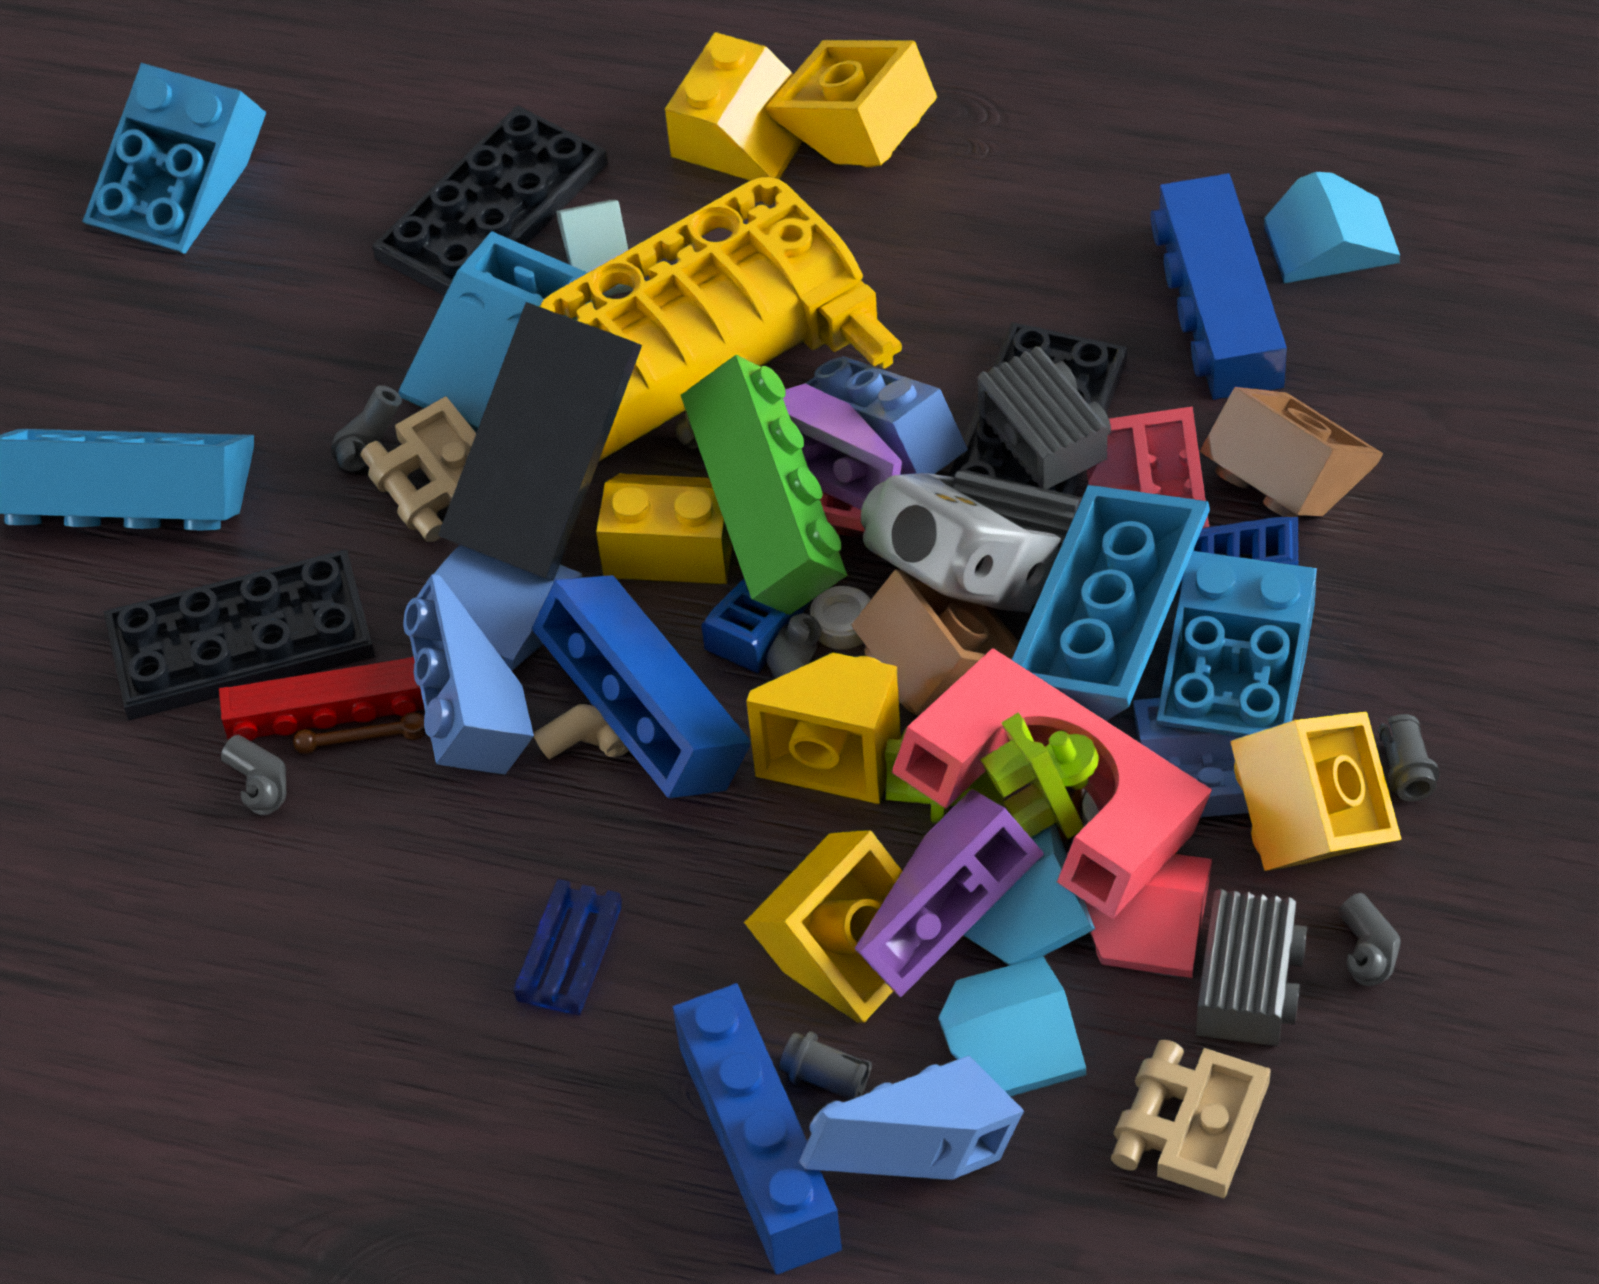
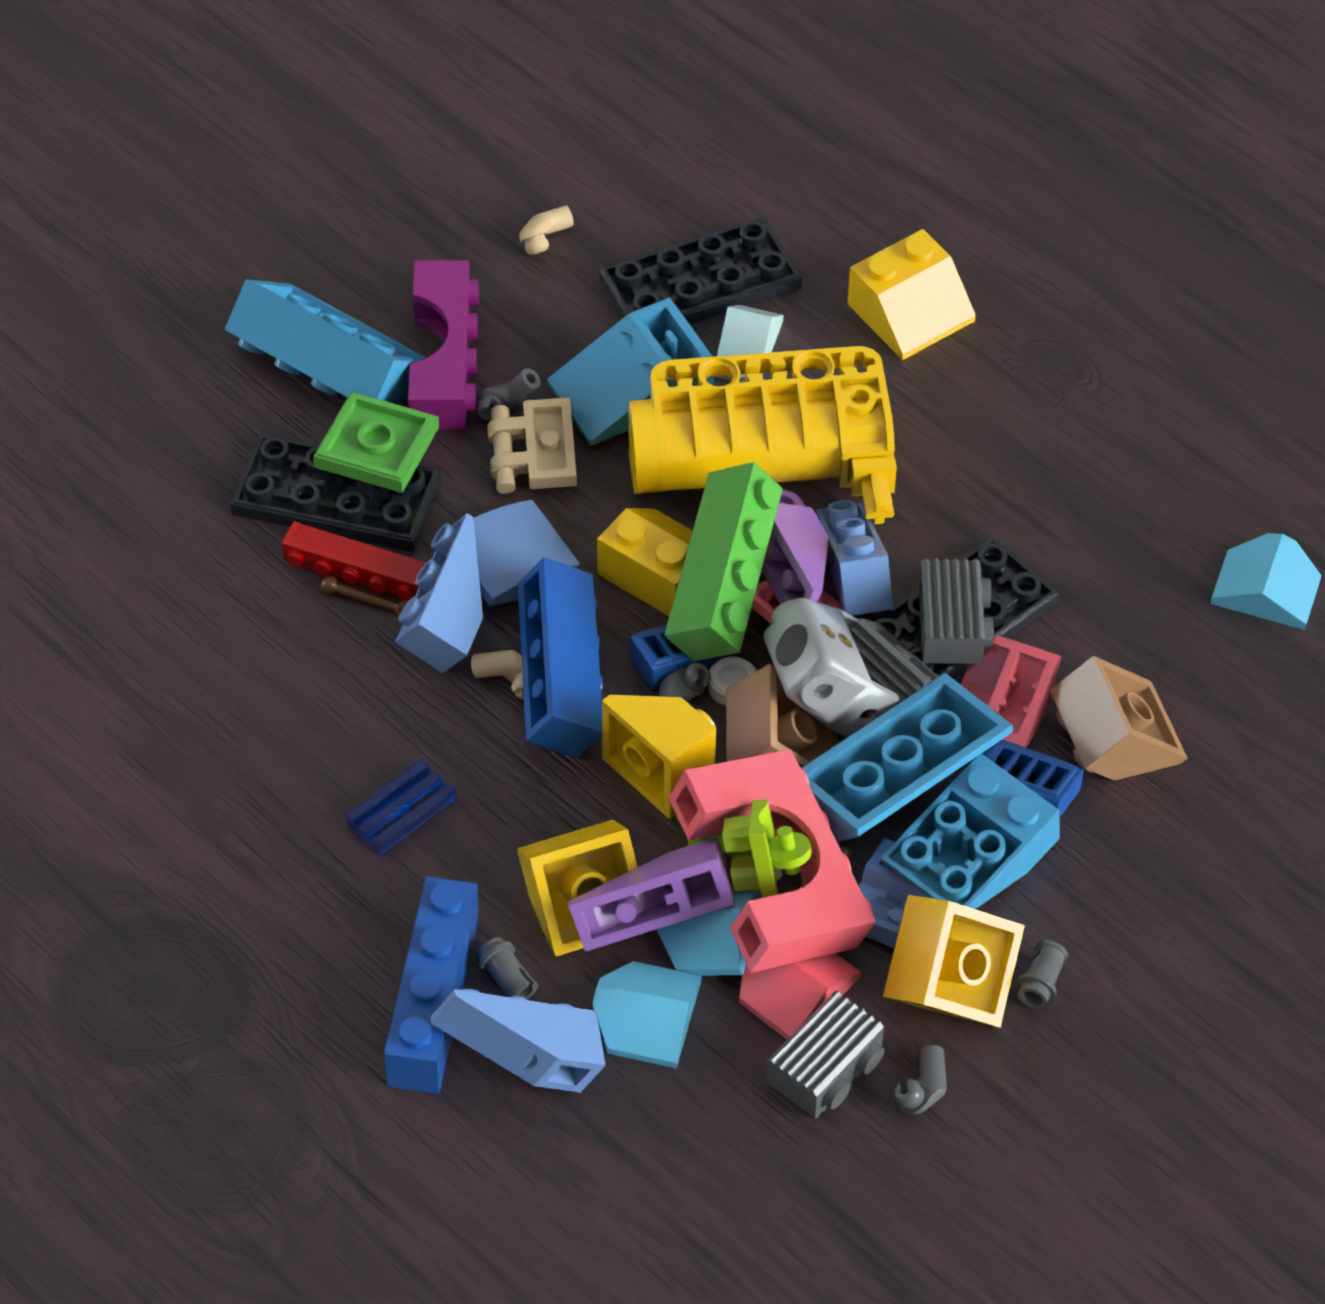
camera: 25 degrees right, 0 degrees up
dark azure slope [82,63,266,254] -> none
dark grey arm [221,735,287,815] -> none
black tile [438,302,642,581] -> none
yellow slope [766,40,937,167] -> none
tan plate [1111,1040,1270,1199] -> none
blue brick [1151,173,1287,400] -> none
none -> bright green plate [313,391,439,493]
none -> magenta arch [408,260,479,430]
none -> tan arm [519,205,573,255]

